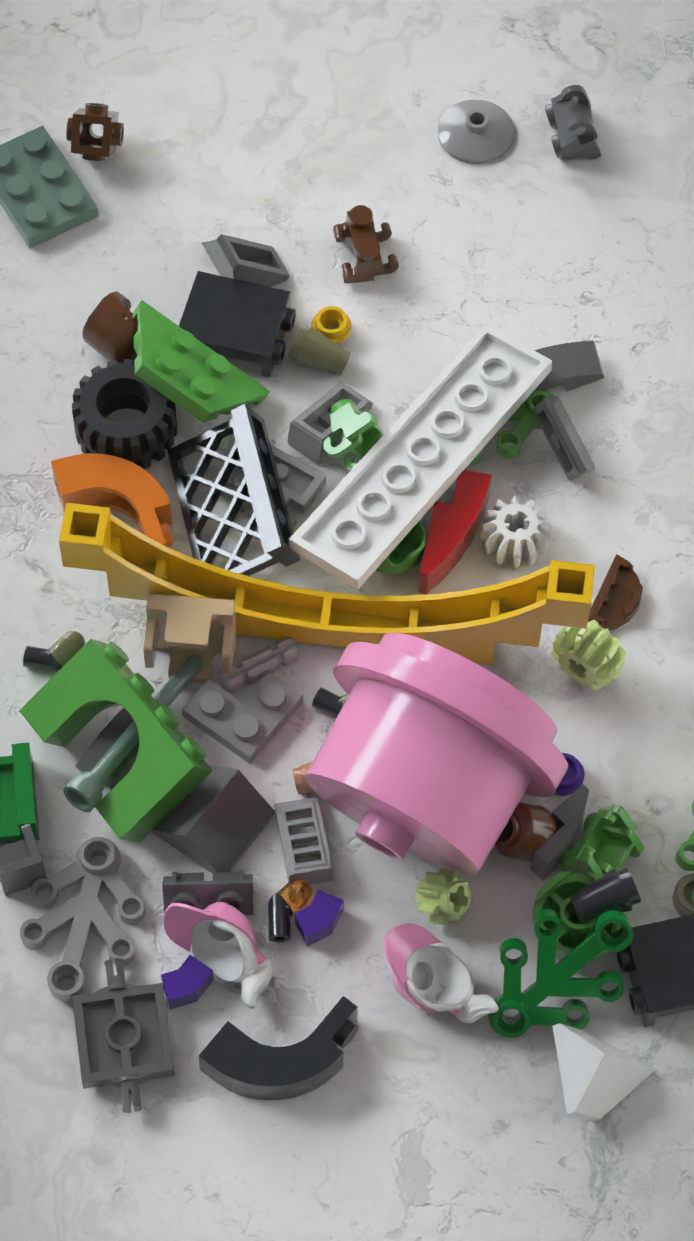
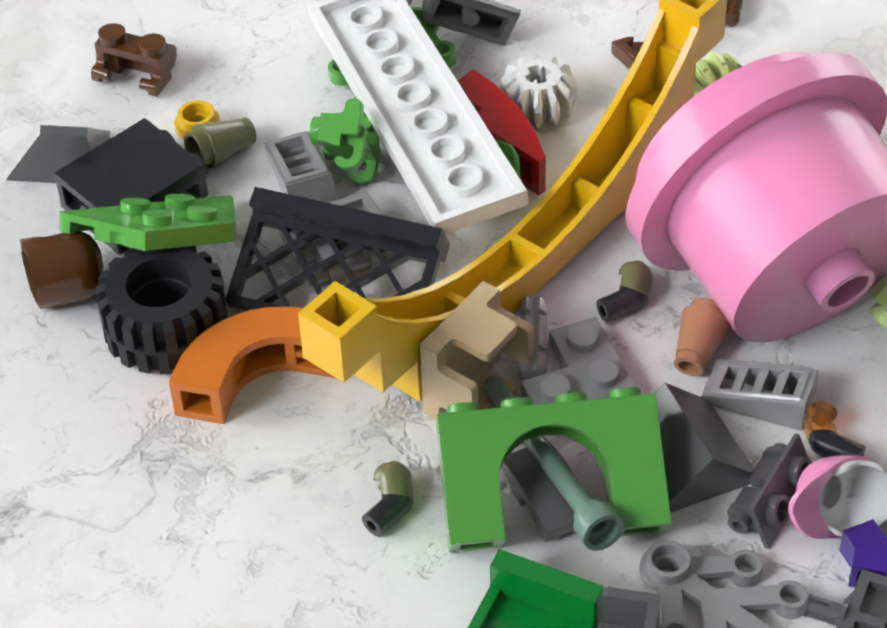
camera: 55 degrees left, 15 degrees down
dark purple piece [294,889,344,947] -> none

